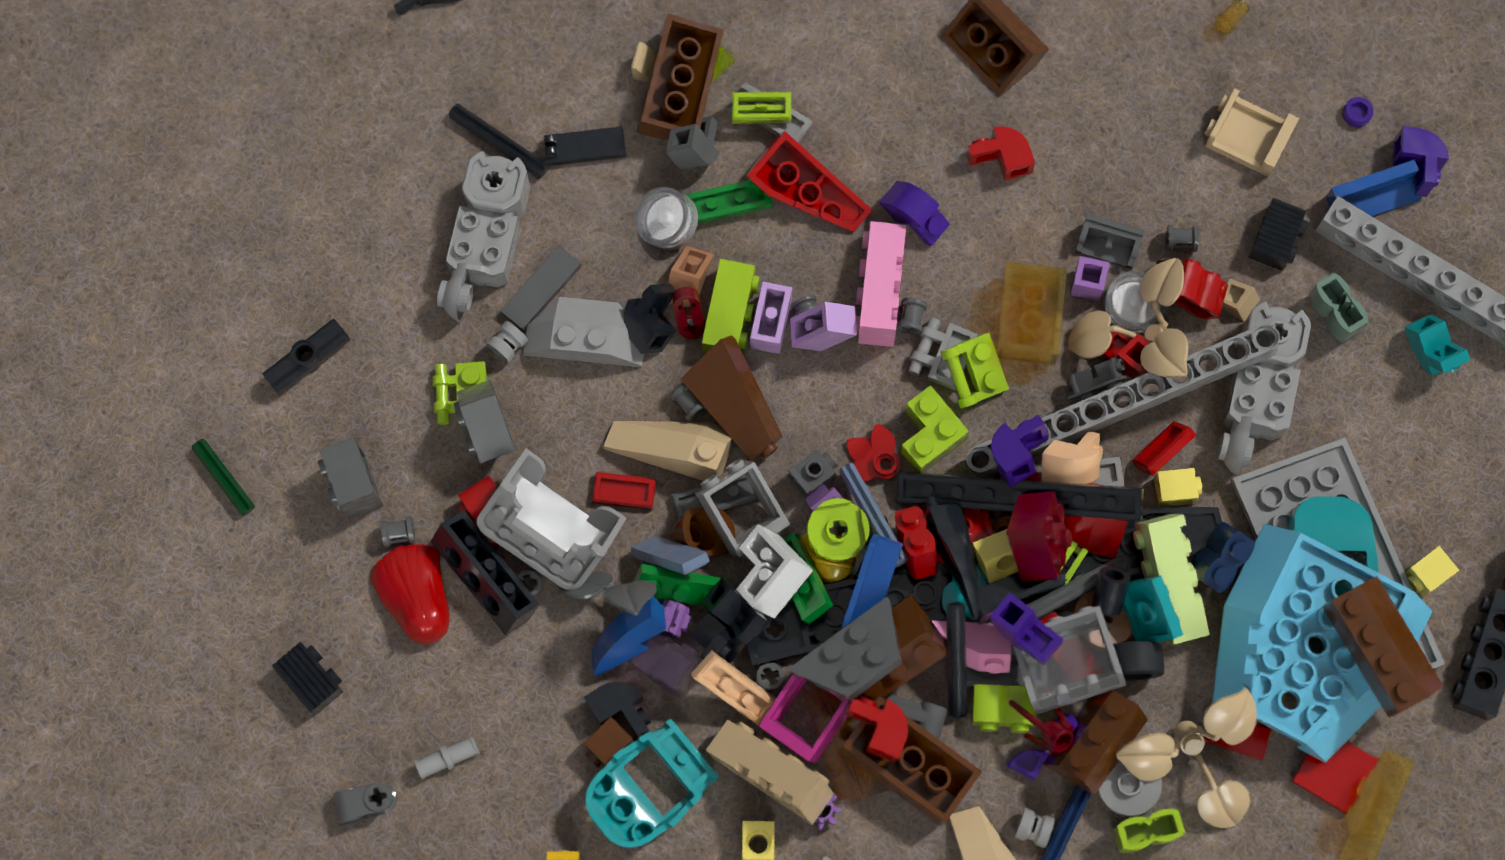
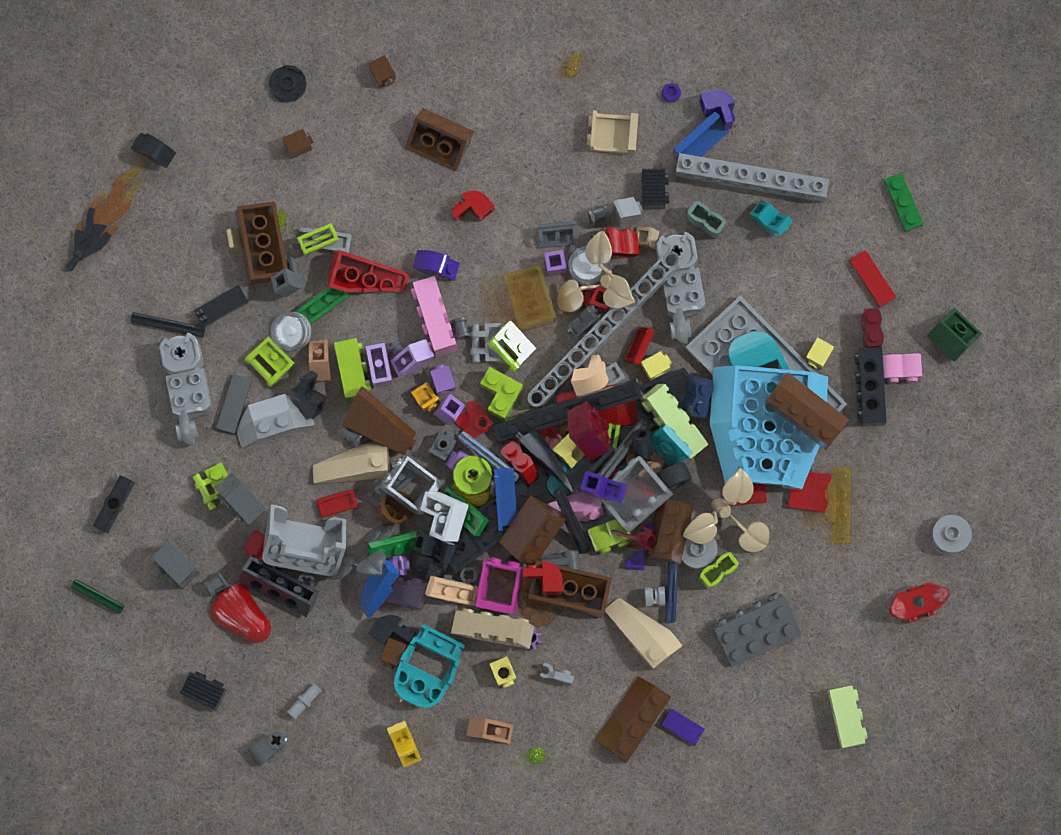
camera: 25 degrees left, 5 degrees up
light grey wheel [486,321,528,363] -> none
sand blue tile [630,536,709,575] -> none
dark red beam [672,287,705,339] -> none
dark grey wing [789,597,902,701] -> none
dark purple brick [991,415,1049,488] -> none
none -> lime plate [244,336,295,388]
none -> light orange bracket [411,382,440,412]
none -> medium lavender brick [430,364,456,396]
none -> medium lavender brick [433,394,465,425]
none -> light grey slope [612,197,643,227]

